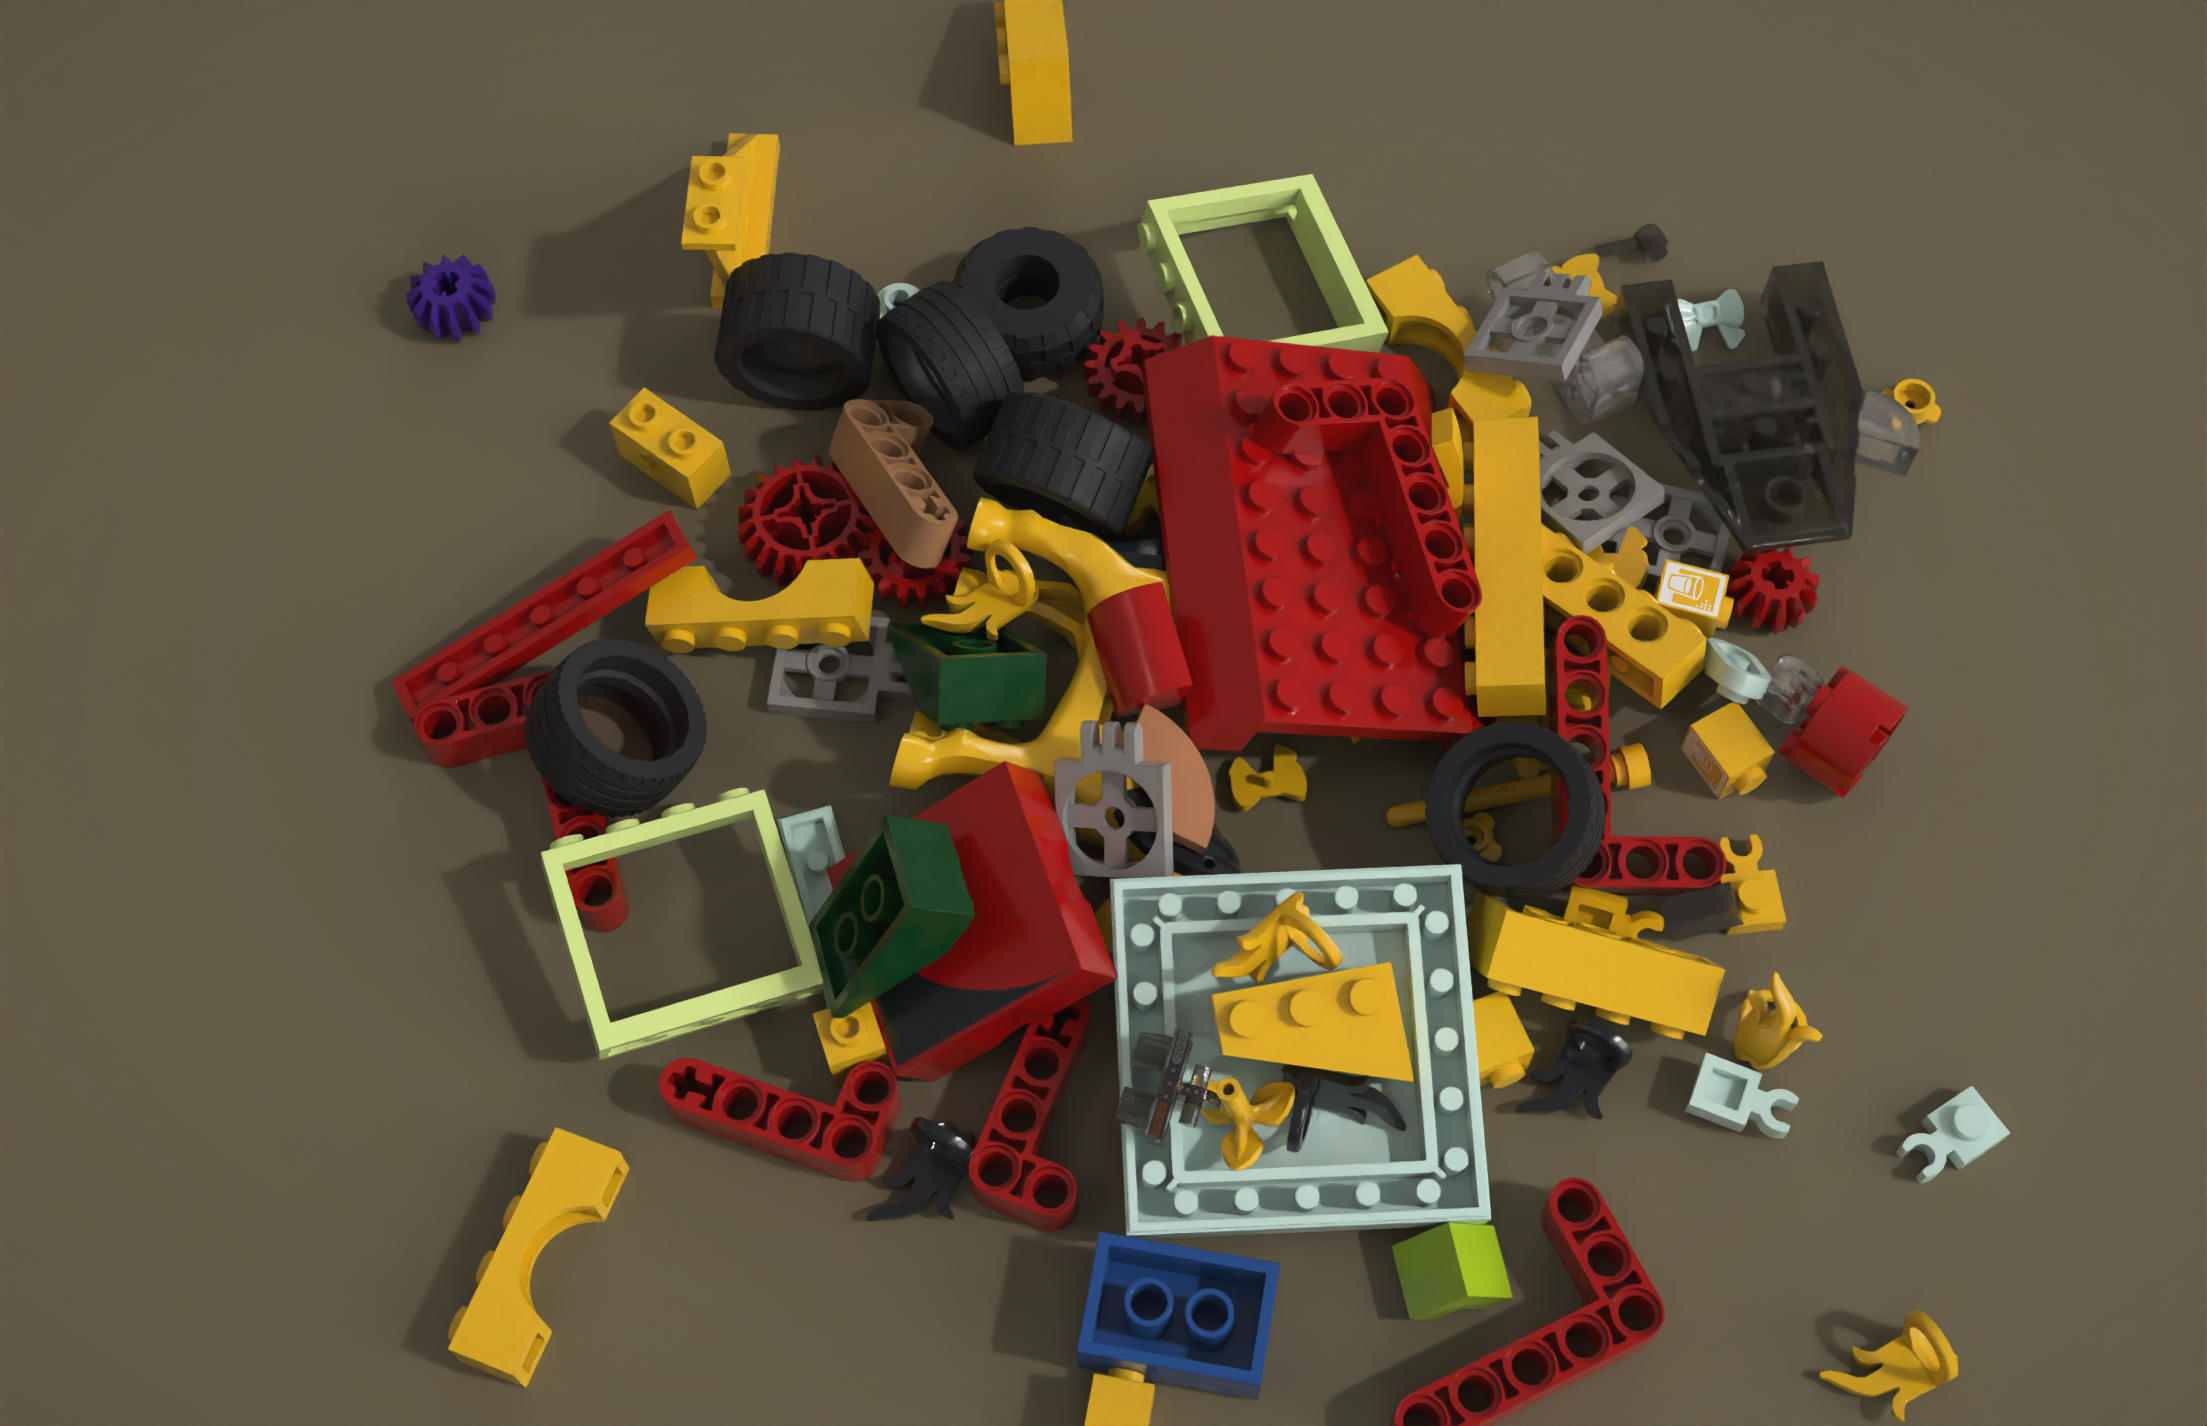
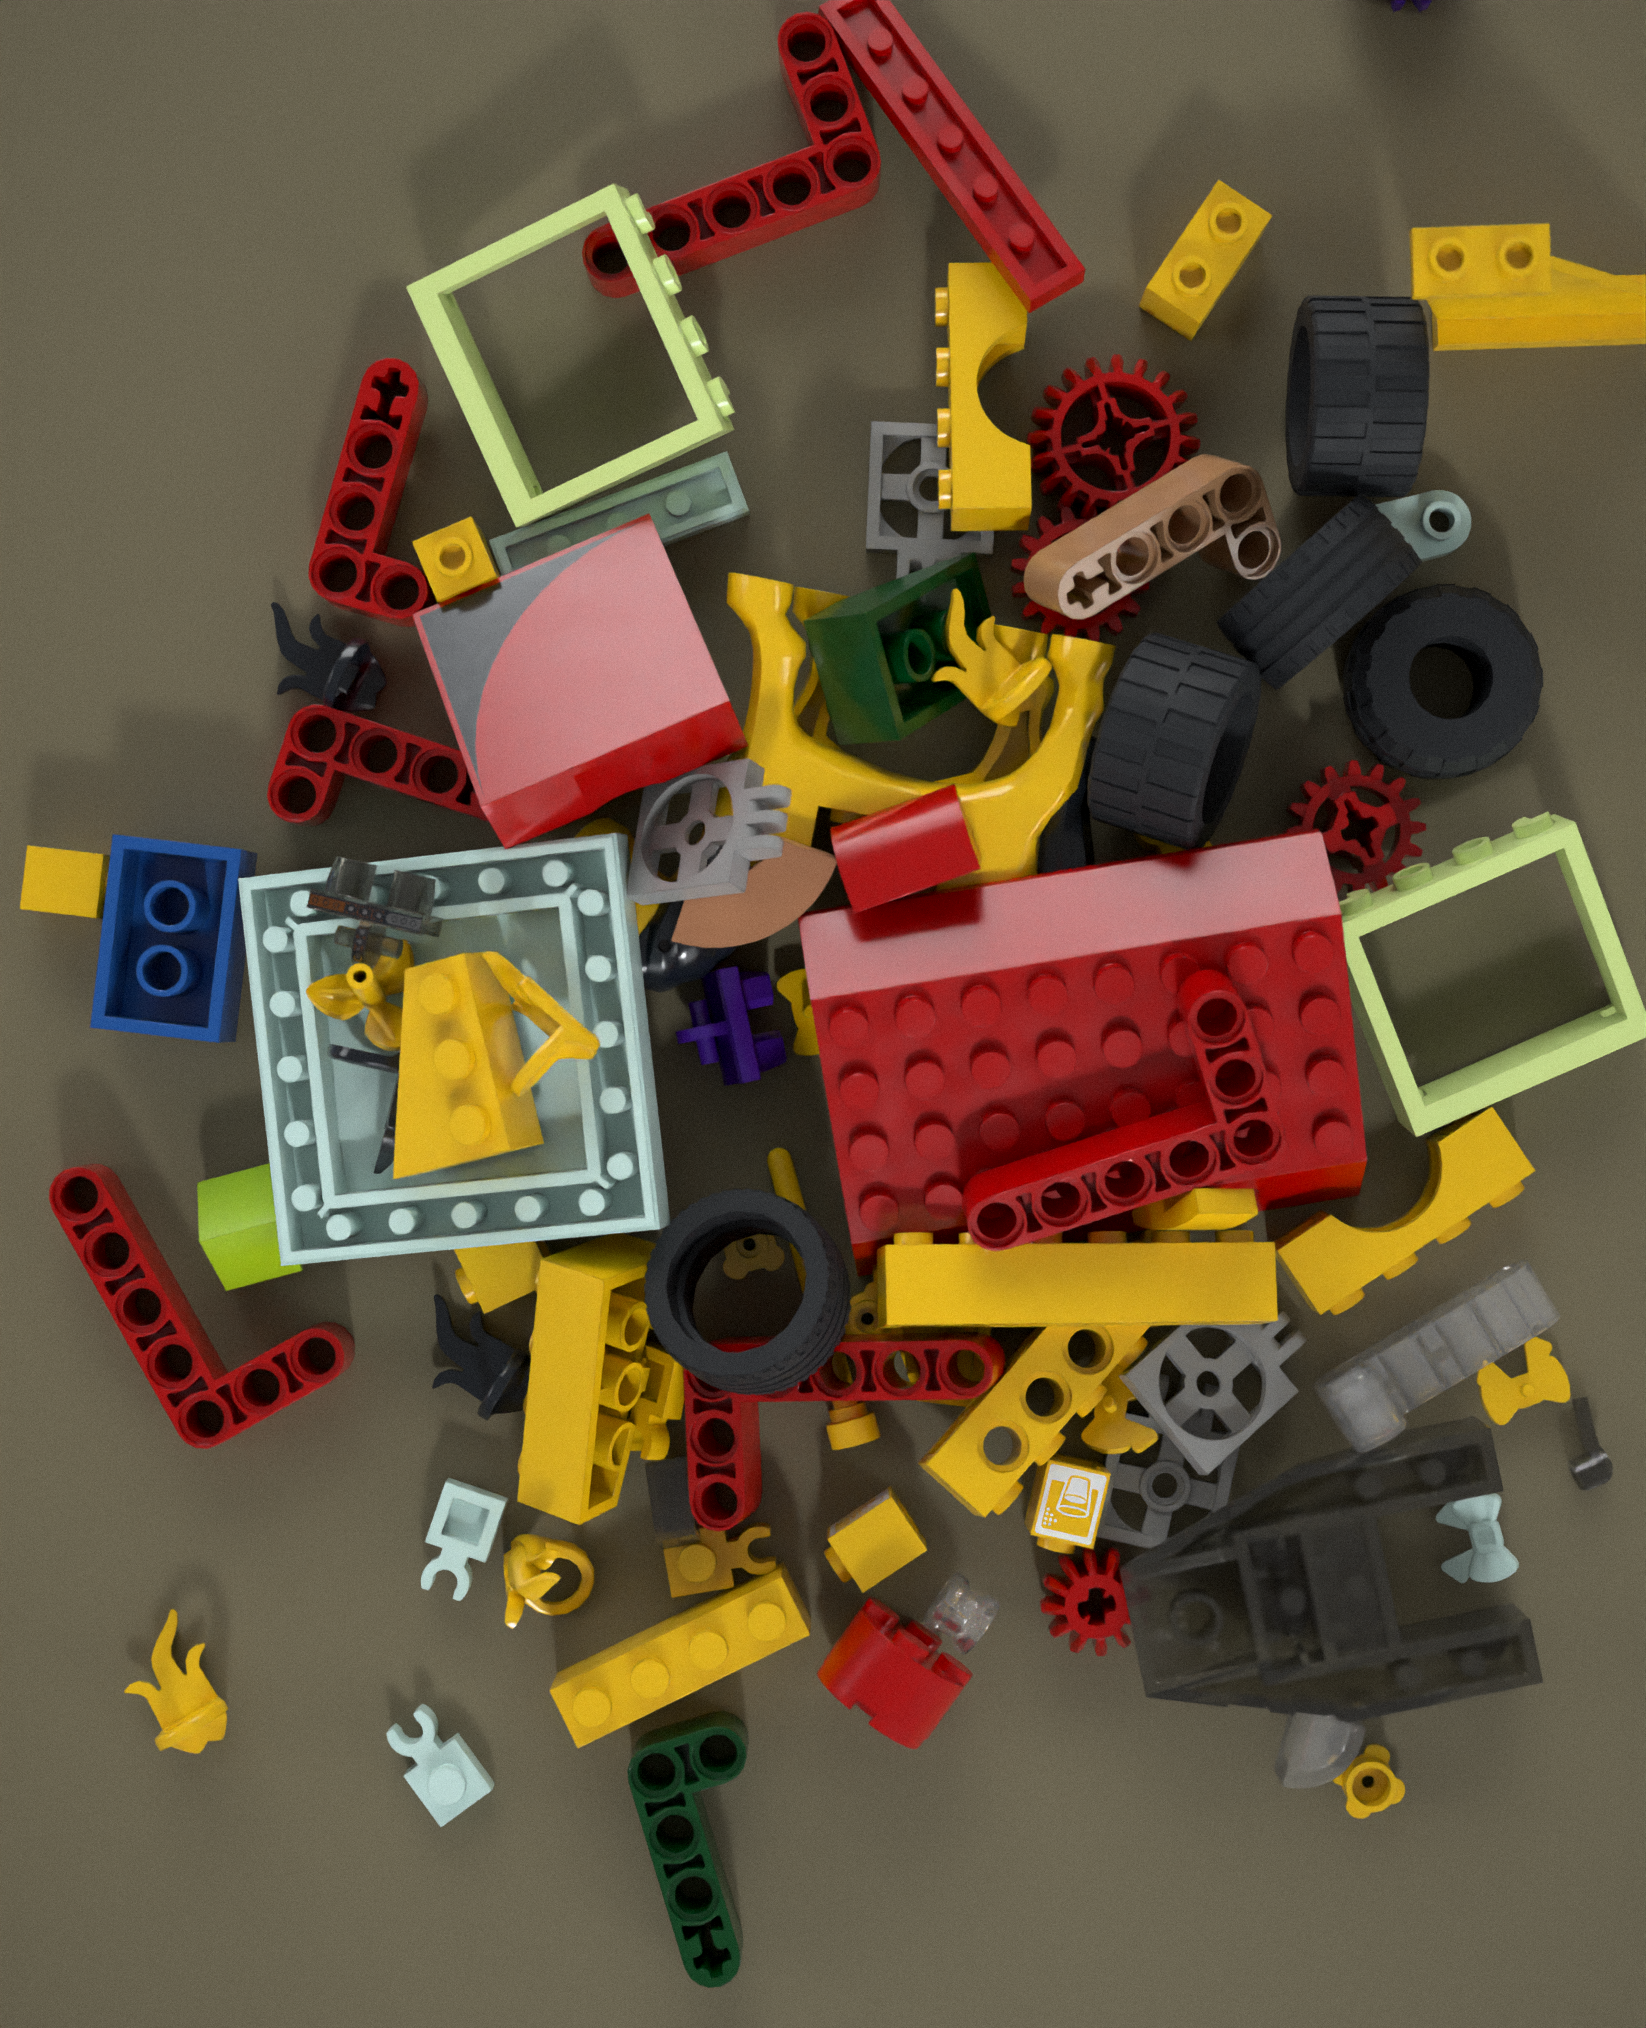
camera: 85 degrees right, 25 degrees up
yellow arch [448,1127,630,1388] -> none
black tyre [524,638,707,817] -> none
dark green slope [809,815,975,1018] -> none
light grey piece [1464,272,1603,382] -> none
light aqua plate [1704,638,1772,704] -> none
none -> yellow brick [549,1562,811,1748]
none -> dark green beam [627,1711,749,1988]
none -> dark purple hips [675,966,787,1086]

